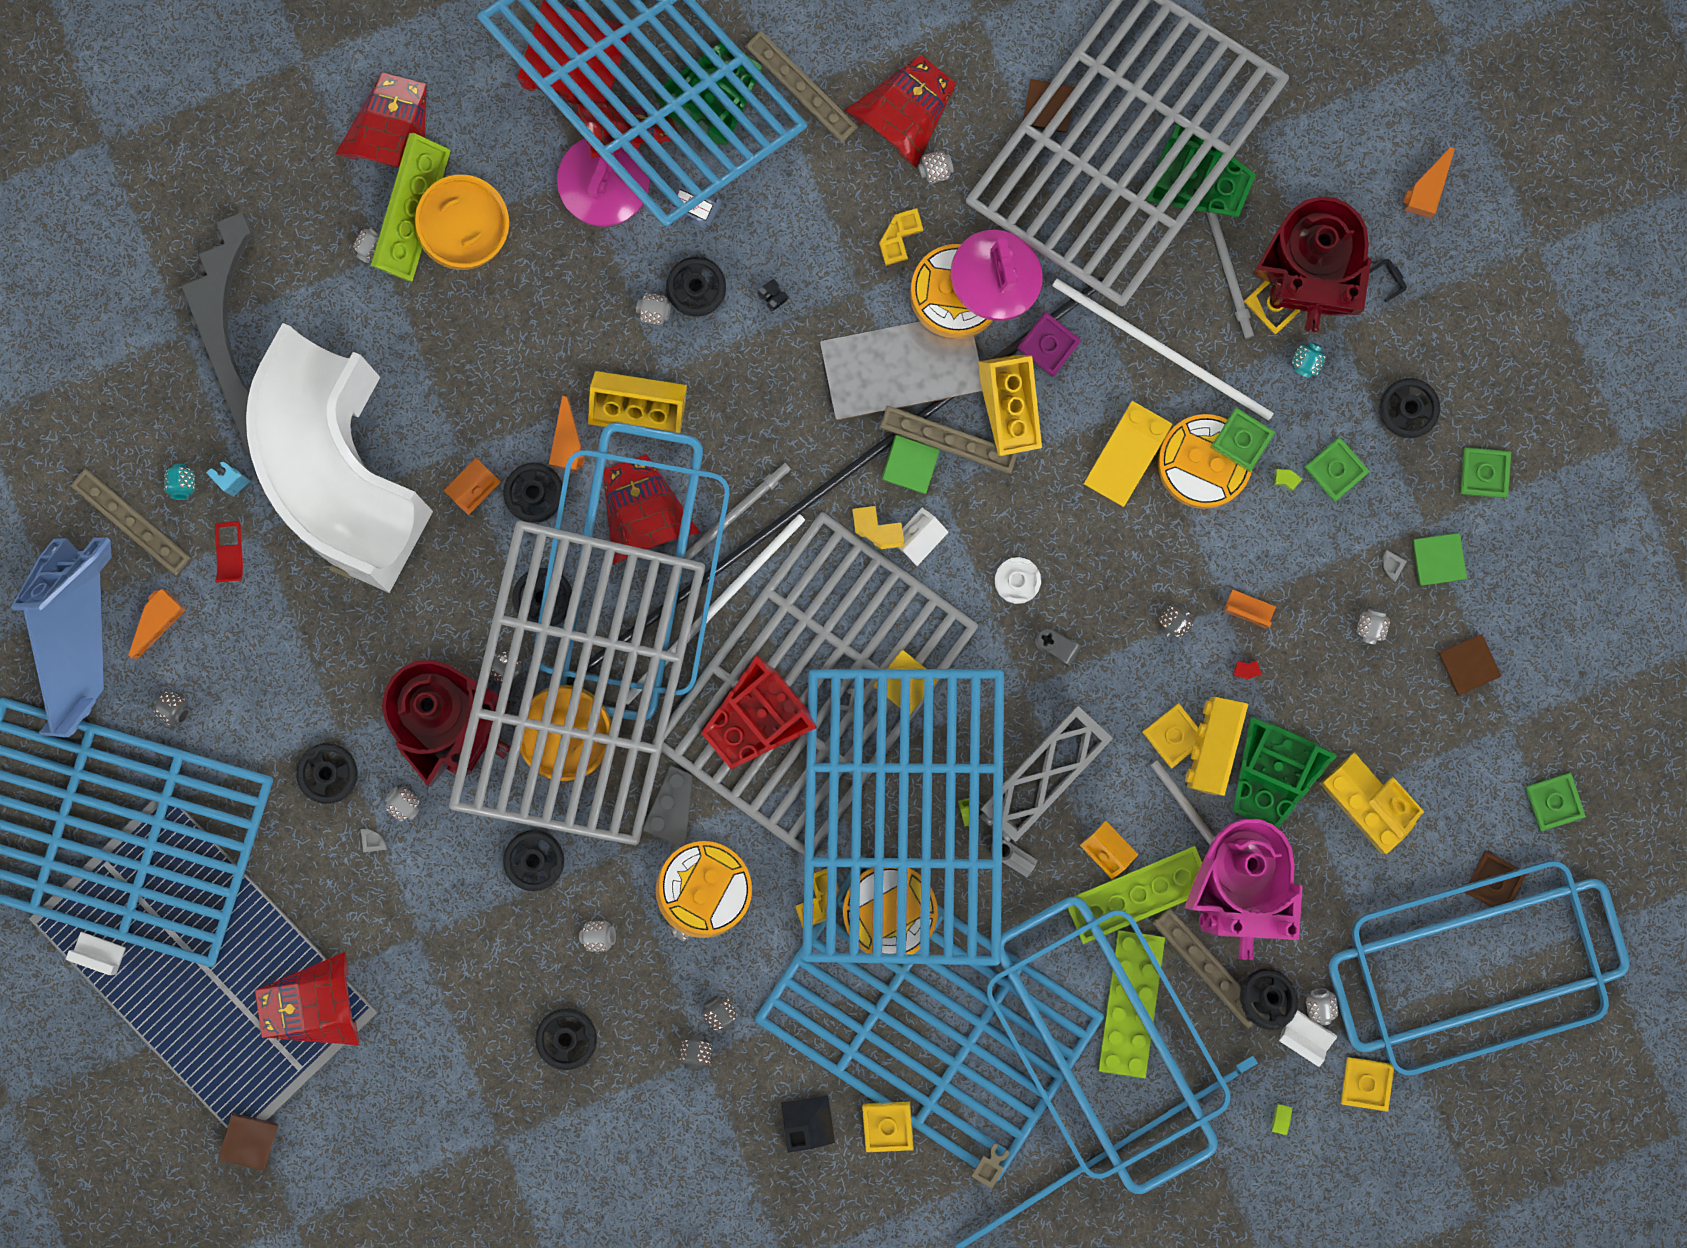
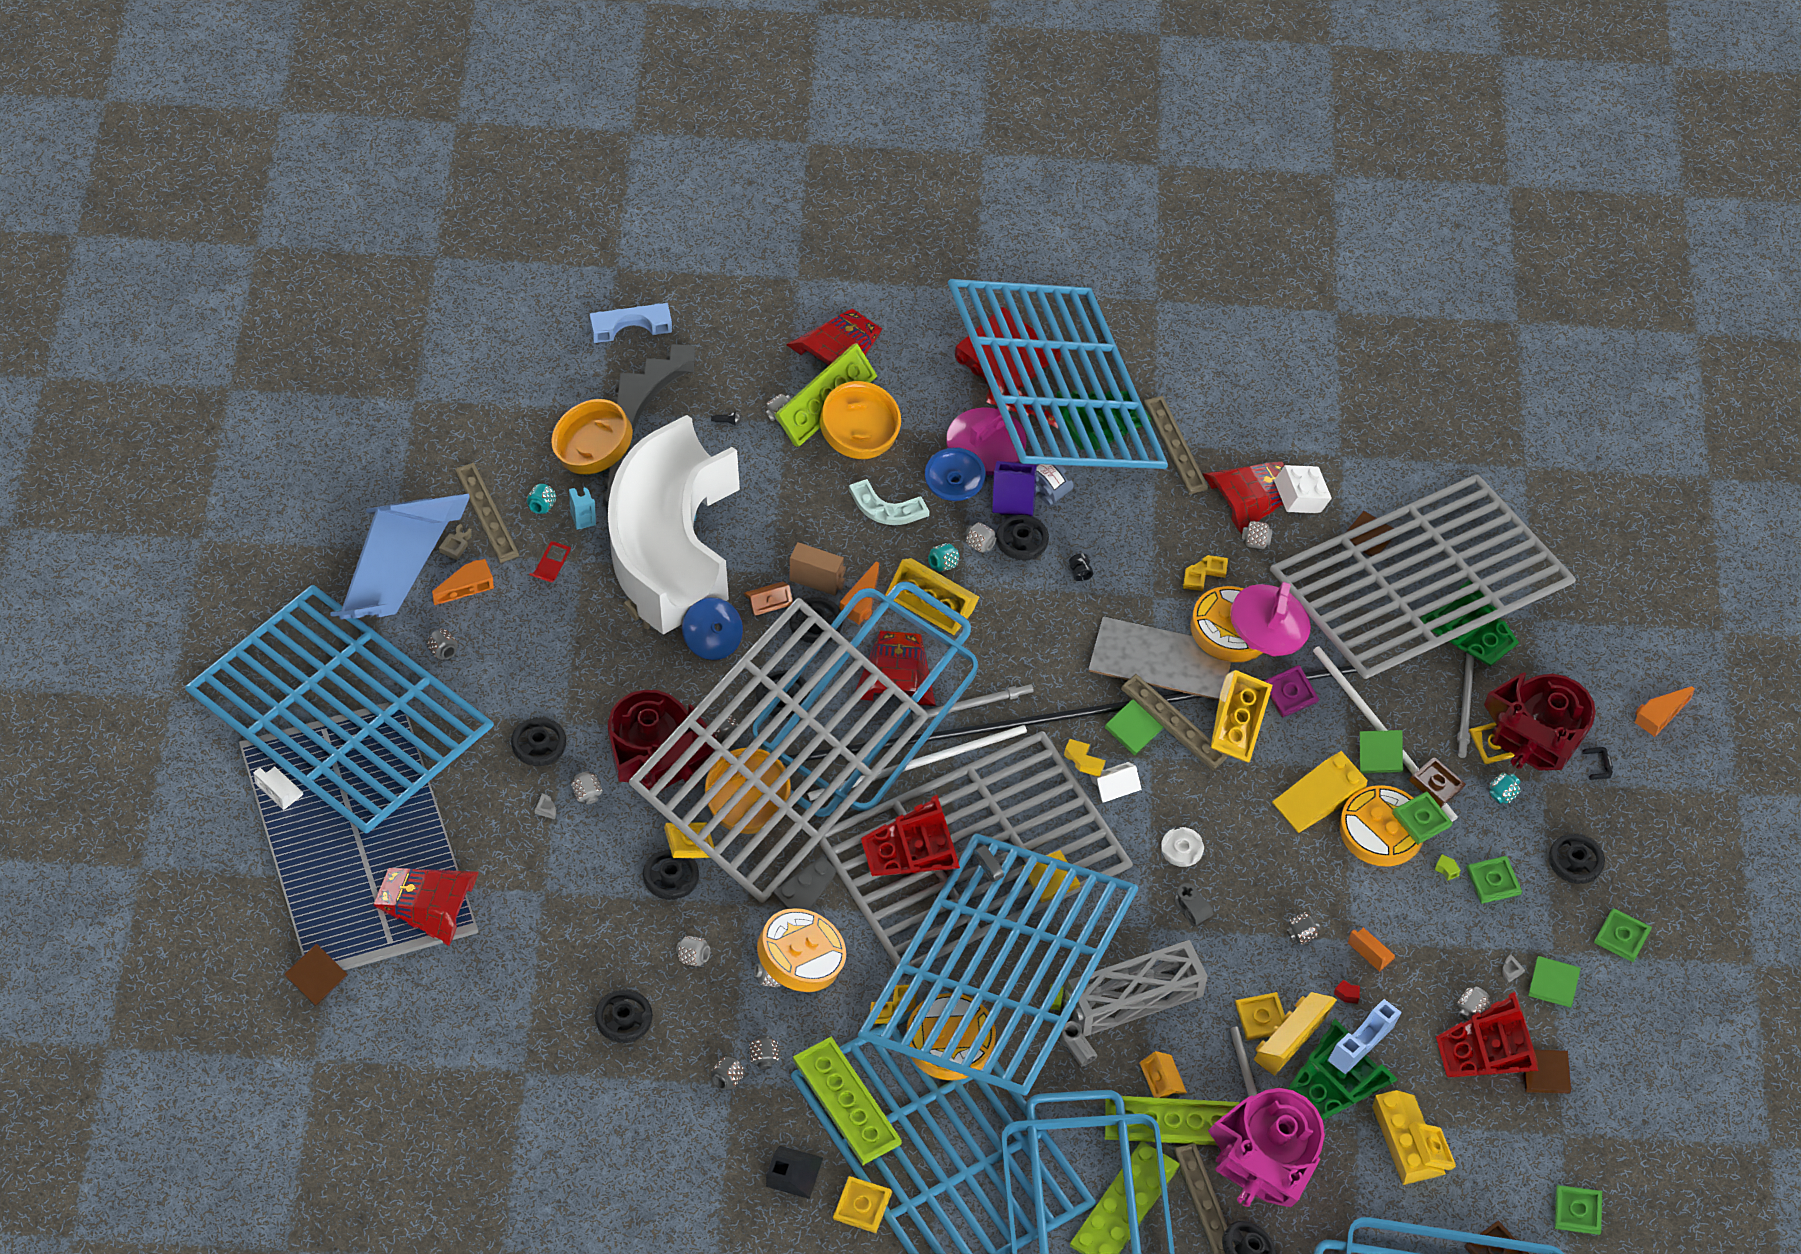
camera: 20 degrees right, 30 degrees down
none -> dark tan plate [439,524,472,560]
none -> light orange piece [552,399,633,474]
none -> light blue arch [590,303,672,343]
none -> yellow tile [664,822,715,858]
none -> blue dish [682,598,743,660]
none -> black piece [711,412,742,426]
none -> medium nougat brick [789,542,846,596]
none -> lime plate [793,1036,902,1165]
none -> light aqua plate [849,479,929,525]
none -> blue dish [925,448,985,501]
none -> teal head [928,543,959,572]
none -> dark grey beam [974,845,1004,882]
none -> dark purple brick [992,461,1037,516]
none -> white brick [1274,465,1332,513]
none -> light blue arch [1328,999,1402,1074]
none -> bright green tile [1360,730,1403,773]
none -> reddish brown tile [1409,757,1466,808]
none -> red wedge [1436,992,1539,1077]

